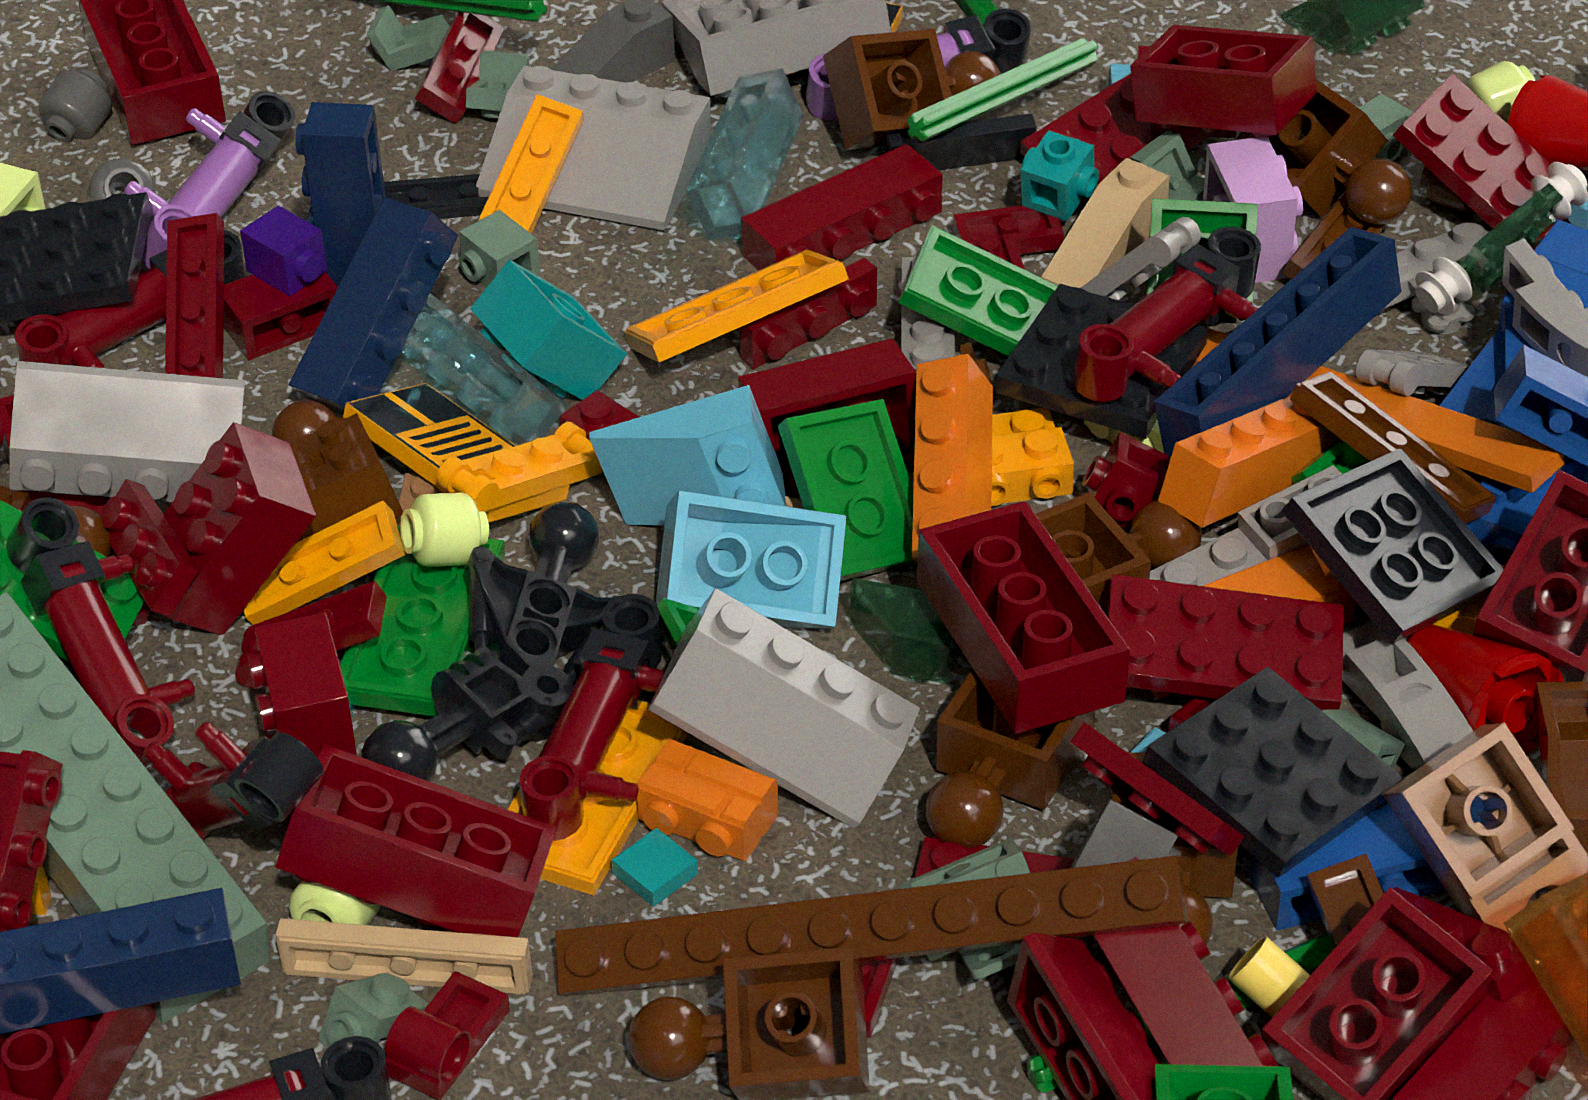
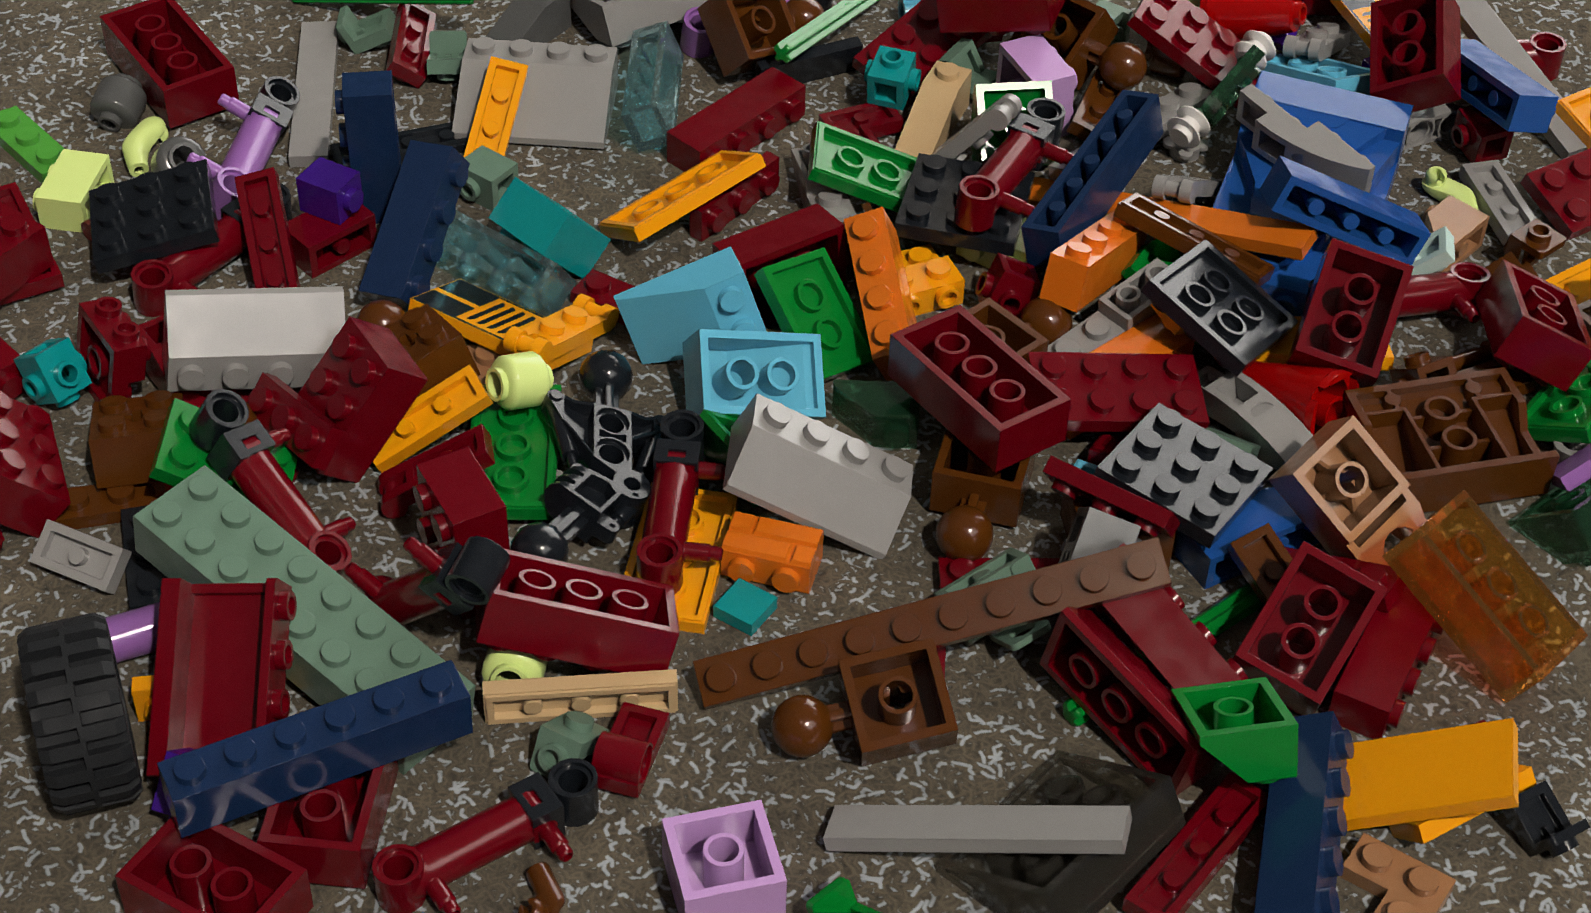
camera: 15 degrees left, 0 degrees up
light yellow beam [1228,936,1311,1018] -> none
none -> yellowish green arm [122,116,169,177]
none -> light grey tile [288,21,339,167]

